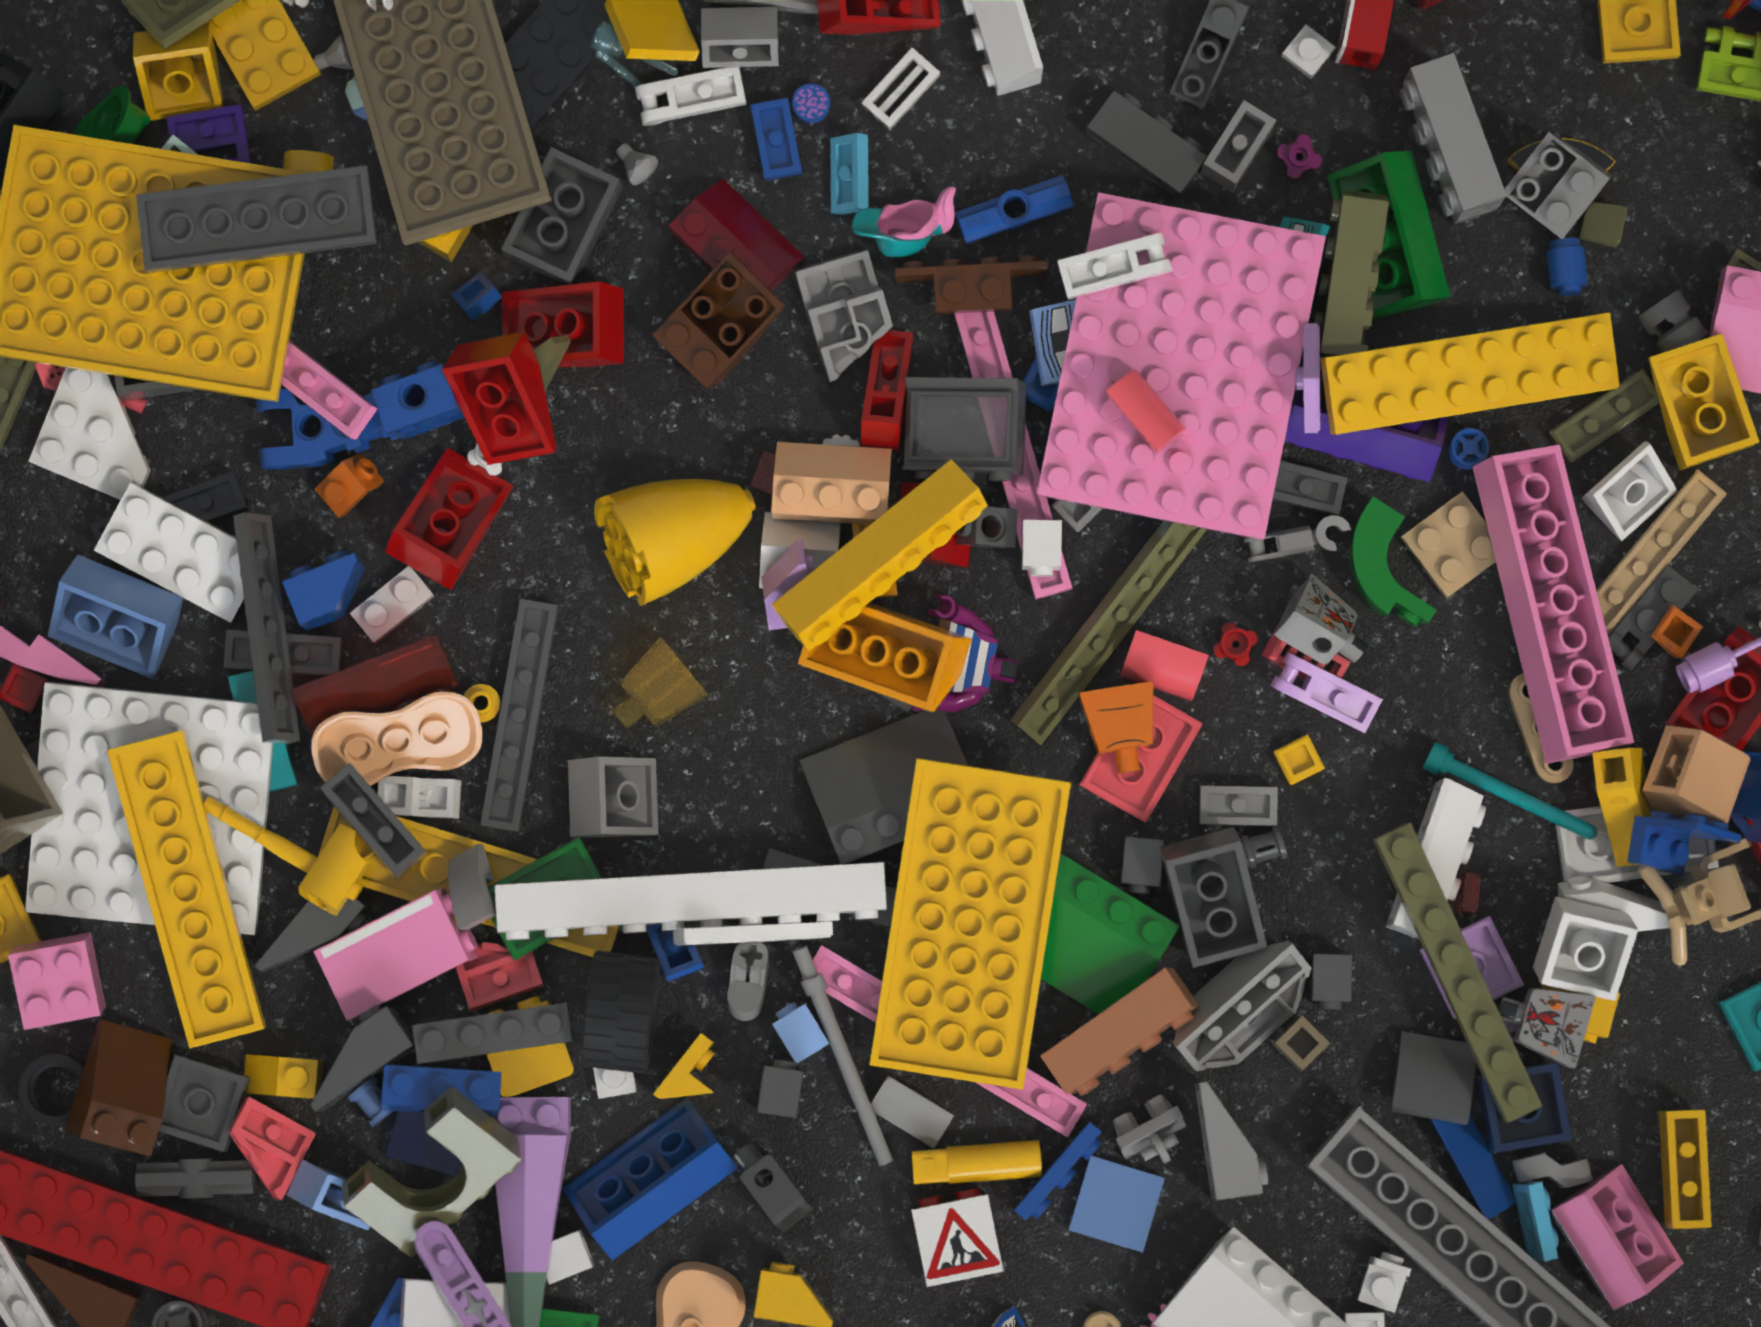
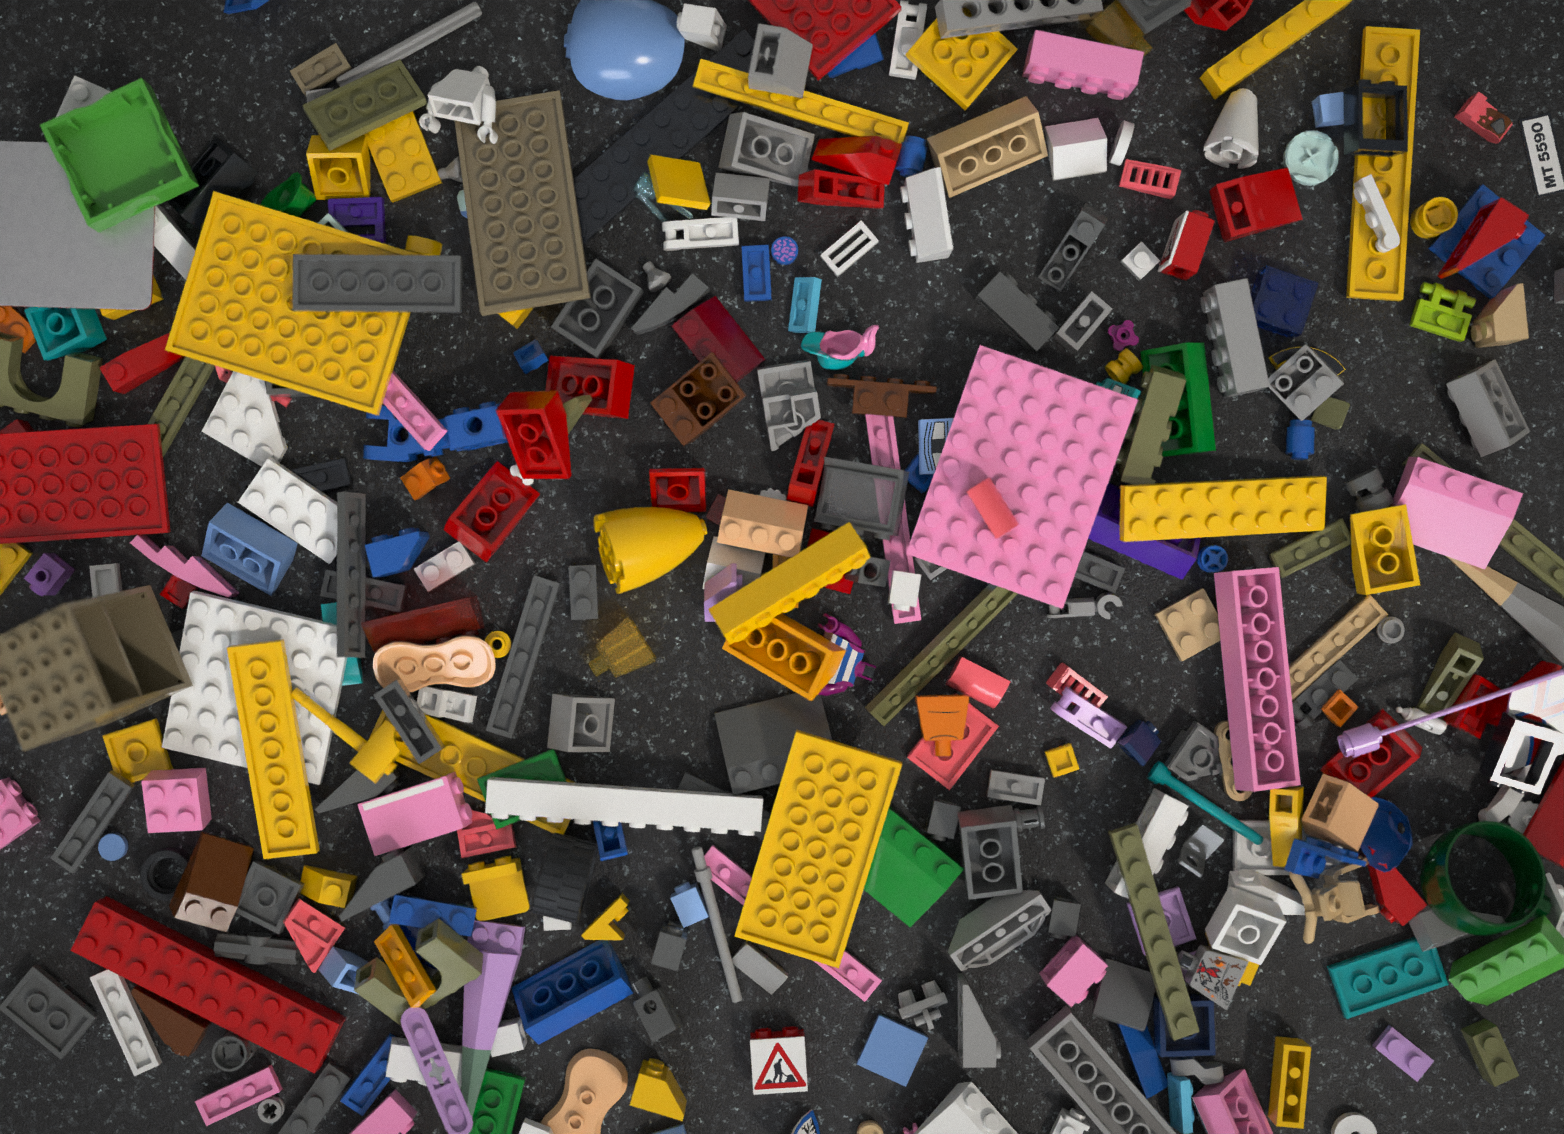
camera: 10 degrees right, 5 degrees up
dark grey plate [412,1003,573,1064] -> none
light grey slope [448,844,496,930] -> none
white tile [673,922,833,946] -> none
light grey piece [727,942,769,1021] -> none
yellow piece [911,1140,1042,1184] -> none
blue piece [955,175,1074,245] -> none
blue plate [1013,1121,1102,1220] -> none
nougat brick [1041,968,1199,1096] -> none
white plate [1058,233,1173,300] -> none
red plate [1213,622,1258,667] -> none
dark tan brick [1271,1016,1330,1071] -> none
light grey torso [1274,574,1368,664] -> none
lavender plate [1296,323,1320,433] -> none
green arch [1349,496,1437,627] -> none
clear red tile [1458,872,1481,914] -> none
white slope [1581,441,1678,541] -> none
none -> light orange plate [374,924,436,1008]
none -> dark grey plate [569,565,599,620]
none -> dark grey slope [631,273,710,335]
none -> red slope [649,468,706,512]
none -> bright pink brick [1039,935,1108,1007]
none -> yellow wheel [1104,348,1143,384]
none -> dark blue slope [1116,719,1161,766]
none -> dark grey plate [1164,721,1223,781]
none -> dark grey bracket [1178,822,1225,878]
none -> clear blue brick [1251,266,1319,339]
none -> light grey plate [1376,616,1405,644]

